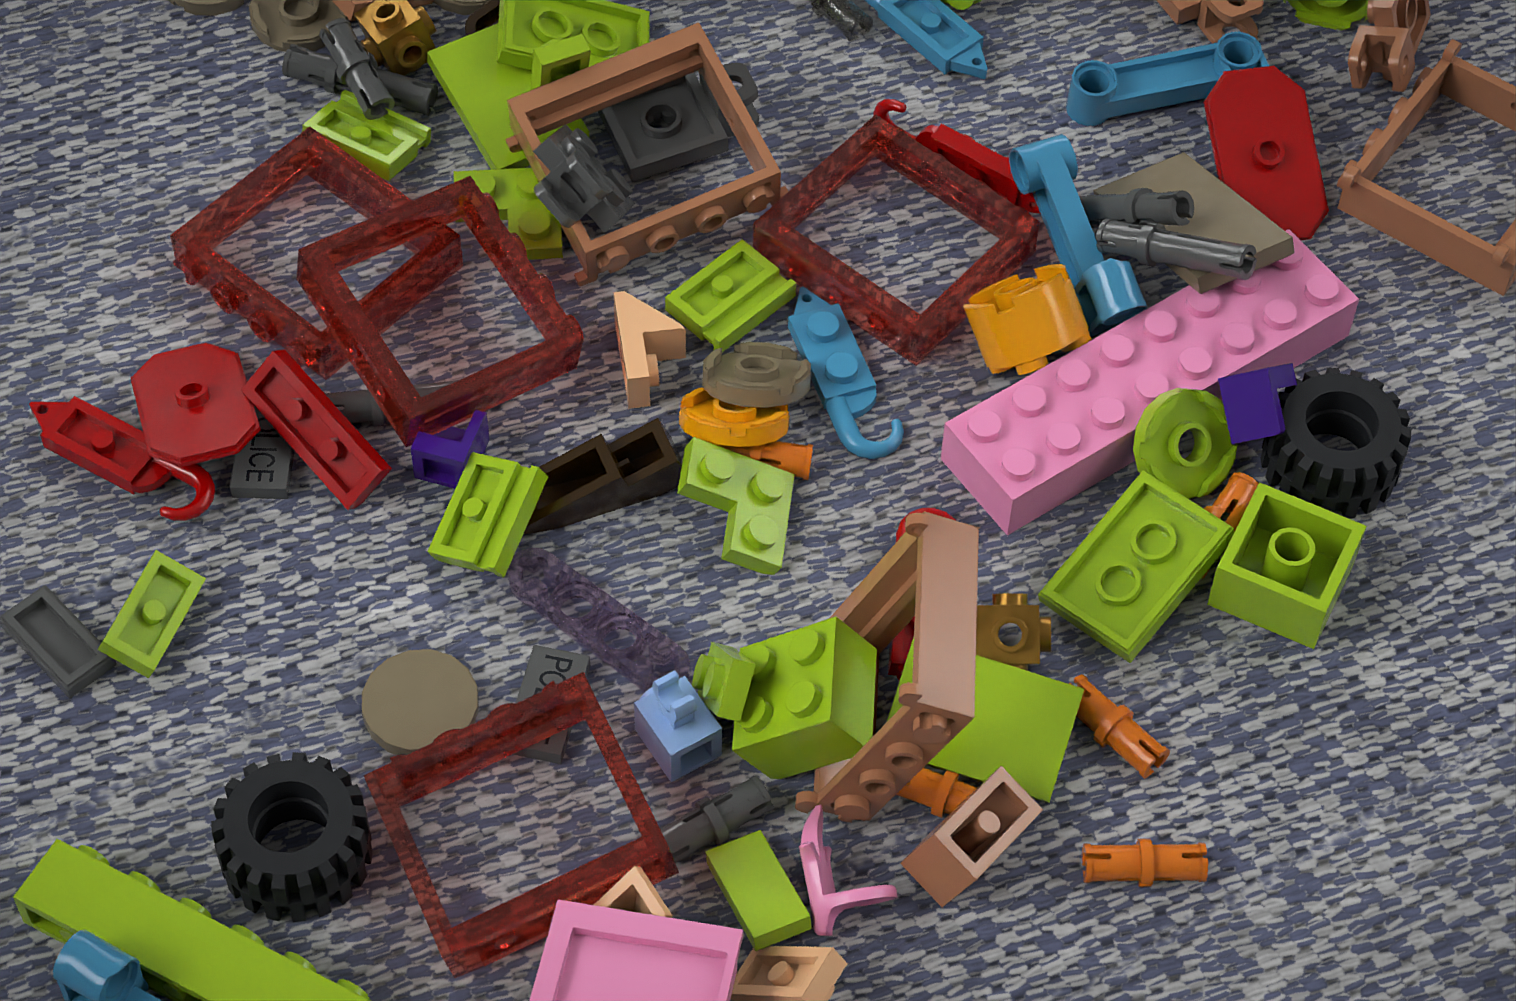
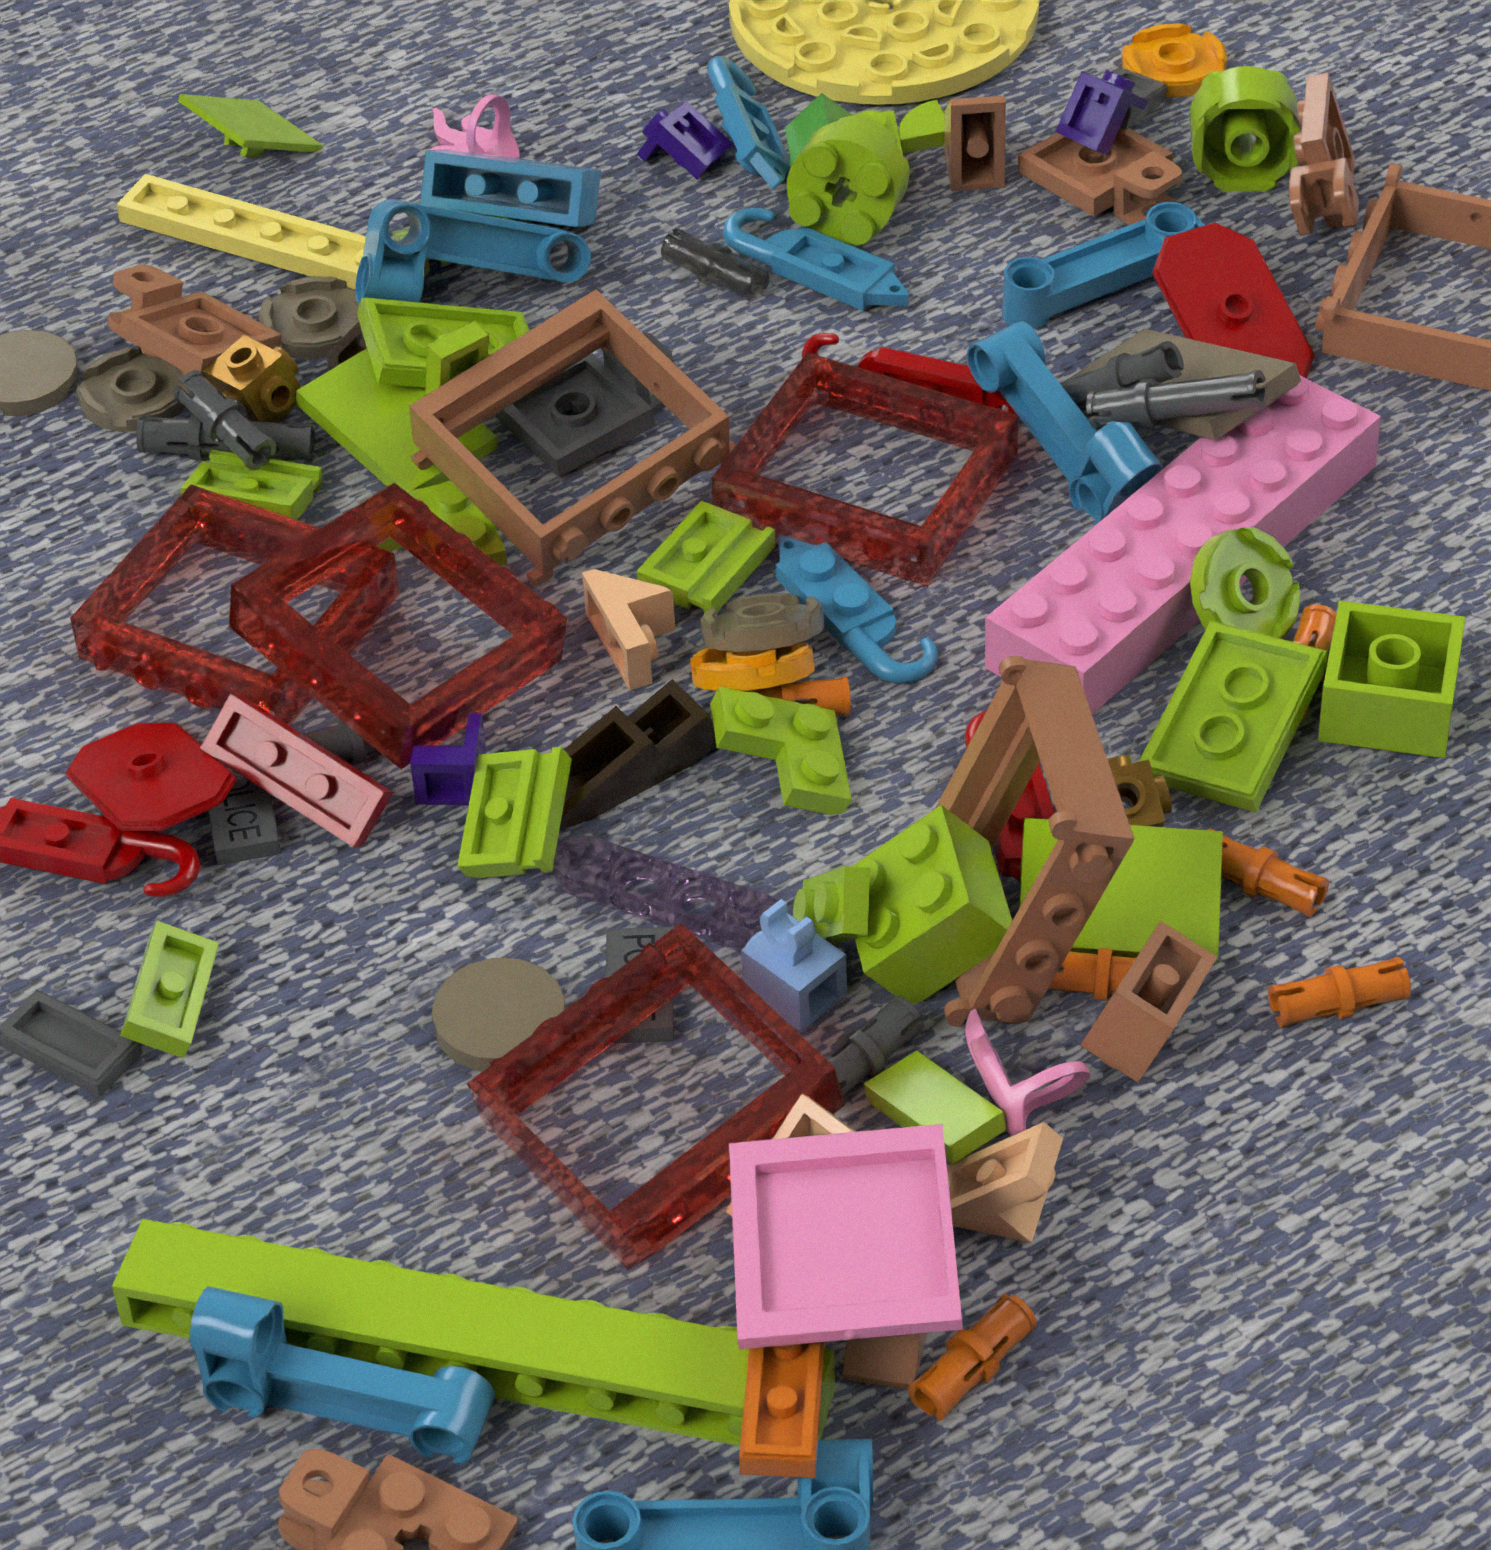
camera: 10 degrees left, 10 degrees down
black tyre [211,752,373,922] -> none
dark grey plate [533,124,635,233] -> none
light orange brick [963,264,1092,375] -> none
dark purple panel [1218,363,1297,444] -> none
black tyre [1260,368,1412,519] -> none

